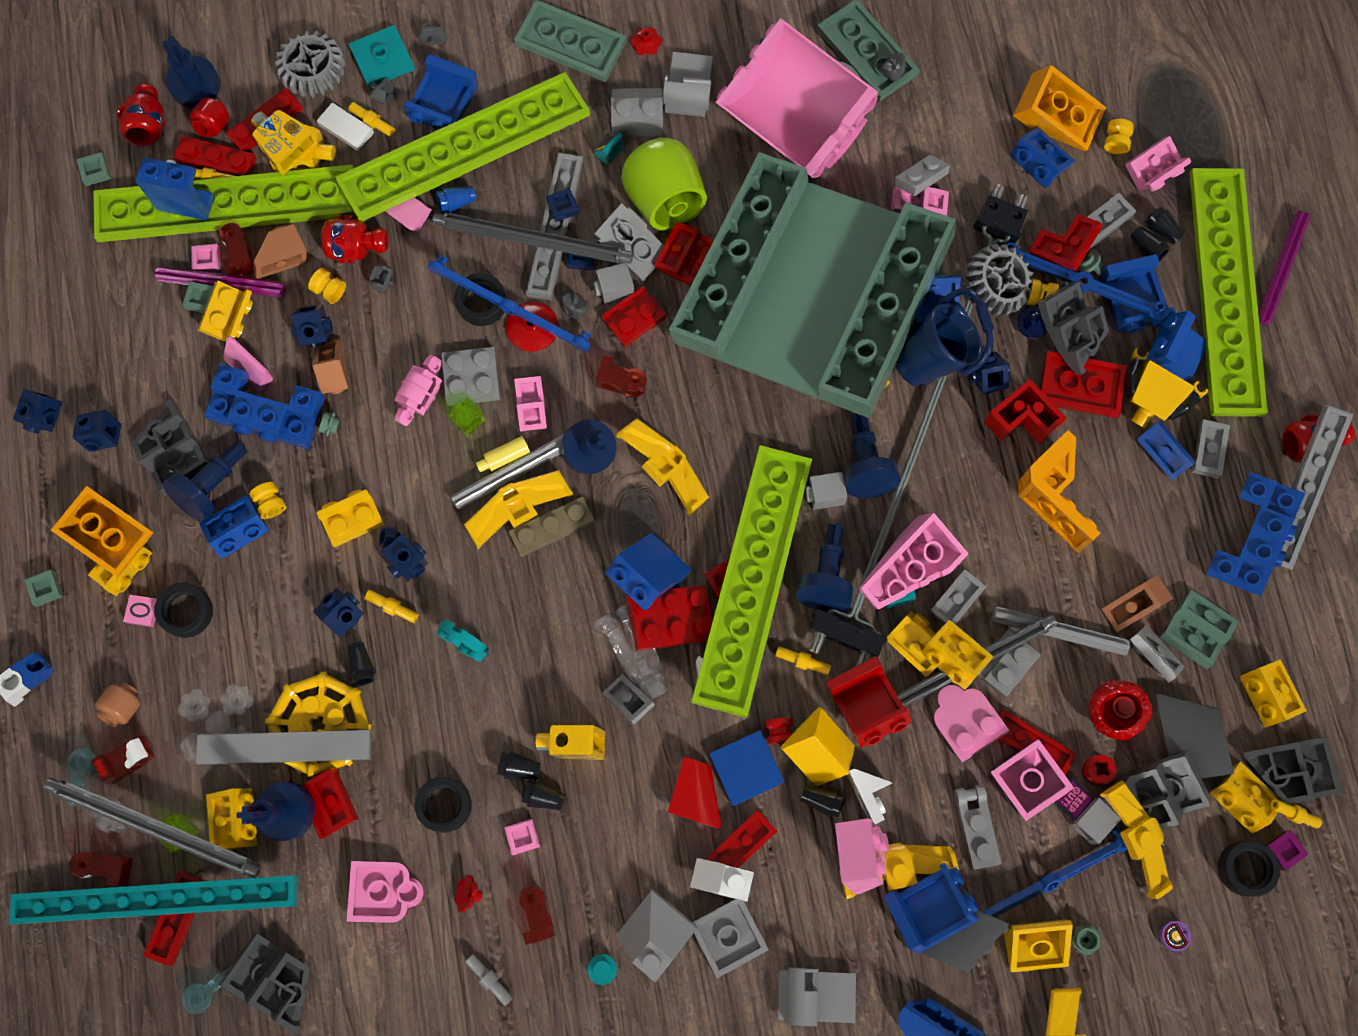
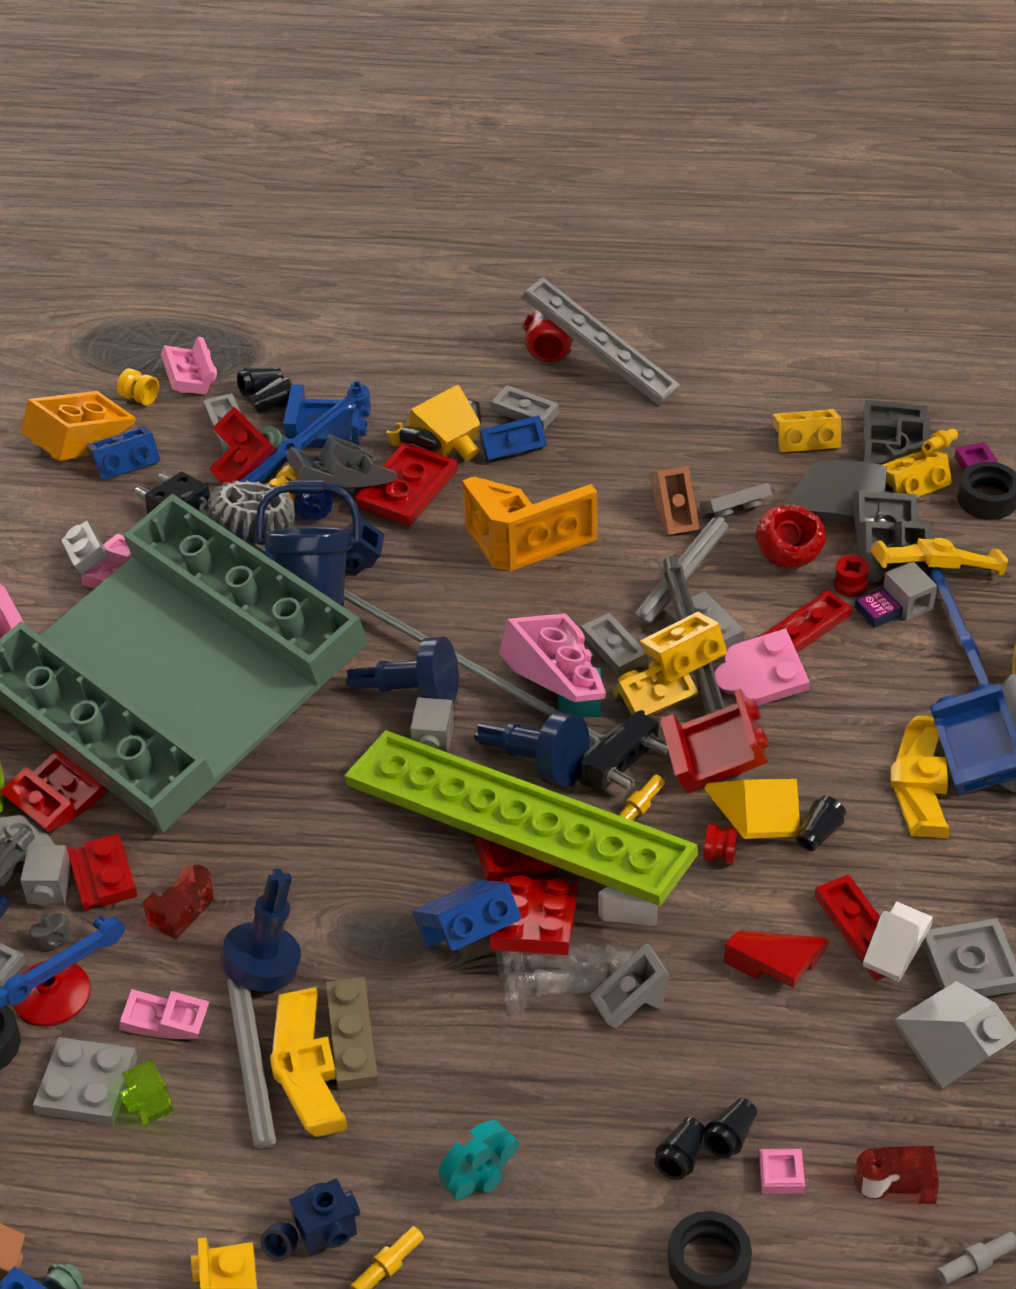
camera: 70 degrees left, 30 degrees down
bright pink piece [394,355,442,426] -> none
red plant [454,875,482,913] -> none
light yellow cylinder [476,436,530,472] -> none
yellow torso [536,725,606,760] -> none
teal plate [588,954,617,985] -> none
yellow plate [616,418,709,516] -> none
blue tile [709,730,785,807] -> none
bright pink slope [835,818,889,895] -> none
white slope [847,769,892,824] -> none
light grey plate [954,784,1002,870] -> none
red brick [984,379,1067,445] -> none
bright pink slope [990,739,1074,821] -> none
blue bracket [1146,311,1206,383] -> none
sand green slope [1159,589,1239,669] -> none
lime plate [1189,168,1268,417] -> none
blue bracket [1206,472,1305,596] -> none
magenta axle [1258,210,1310,326] -> none

